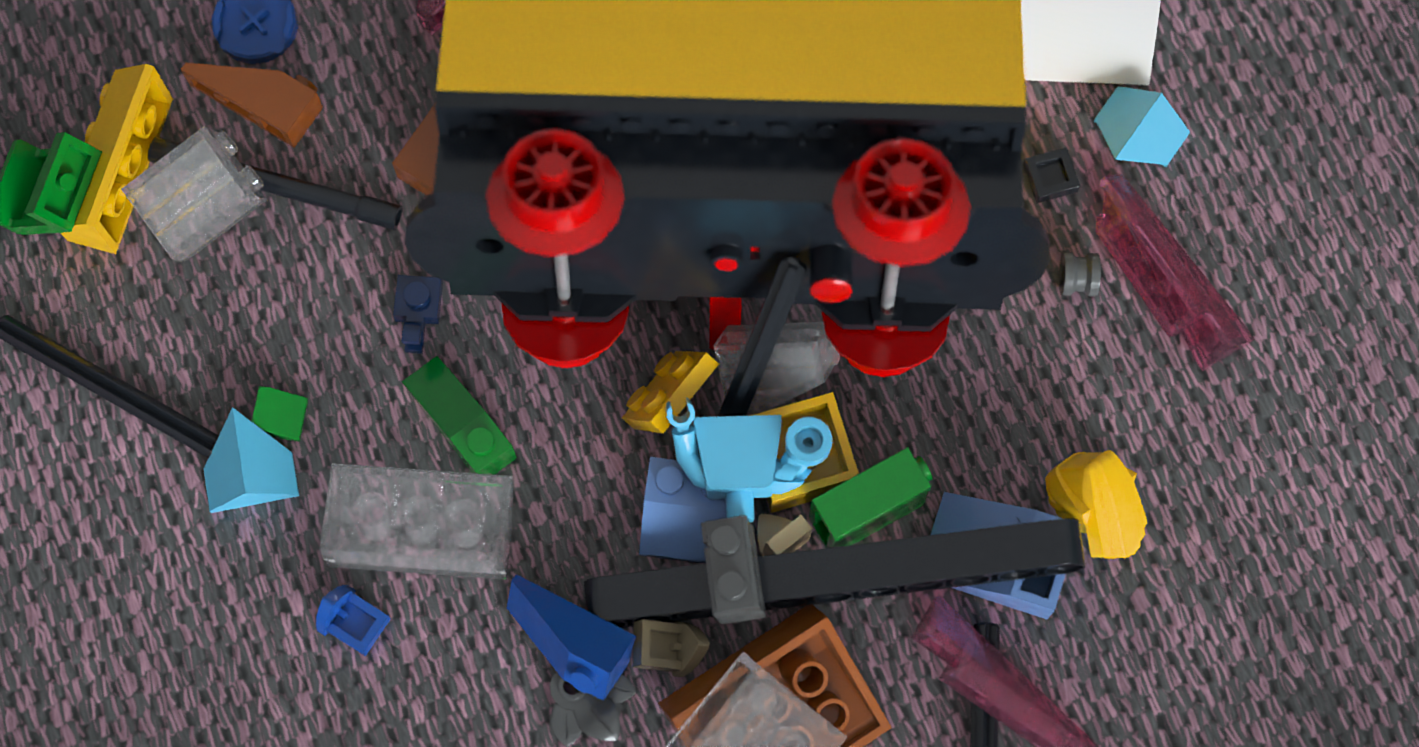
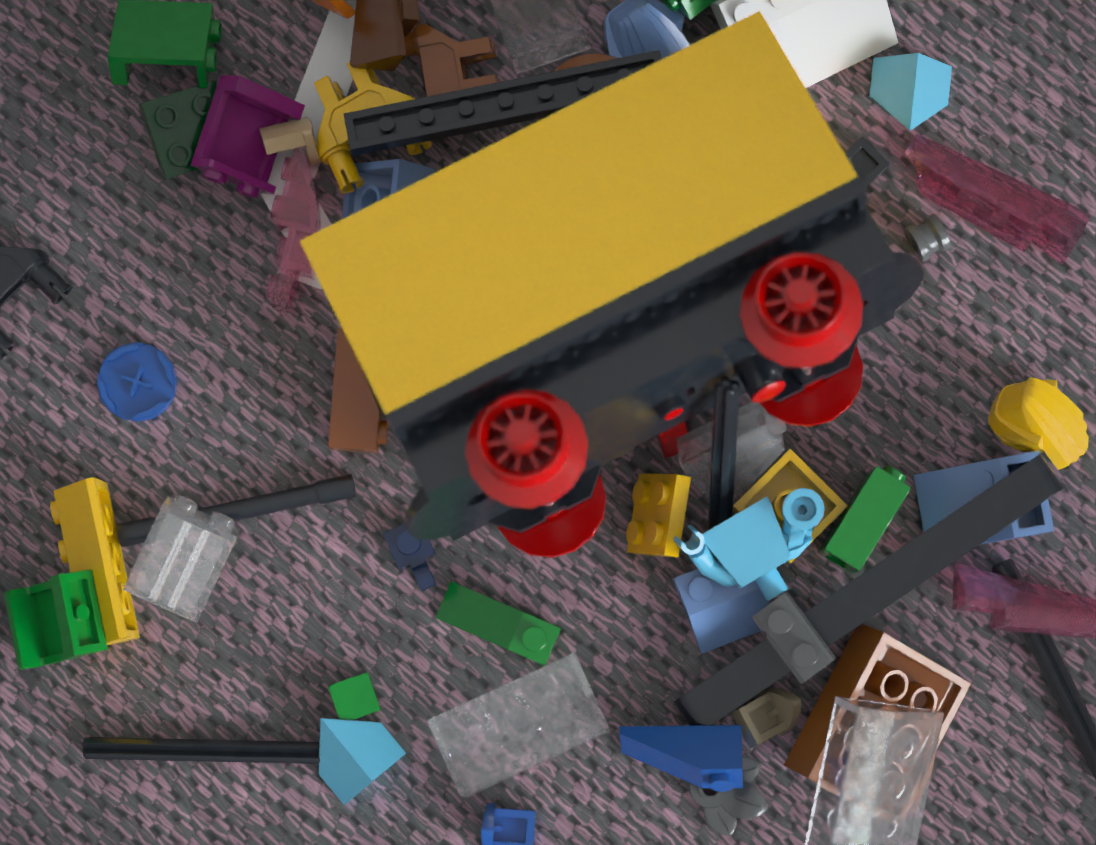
camera: 25 degrees left, 10 degrees up
dark orange slope [181,62,323,148] -> none
tan tile [756,514,813,556] -> none

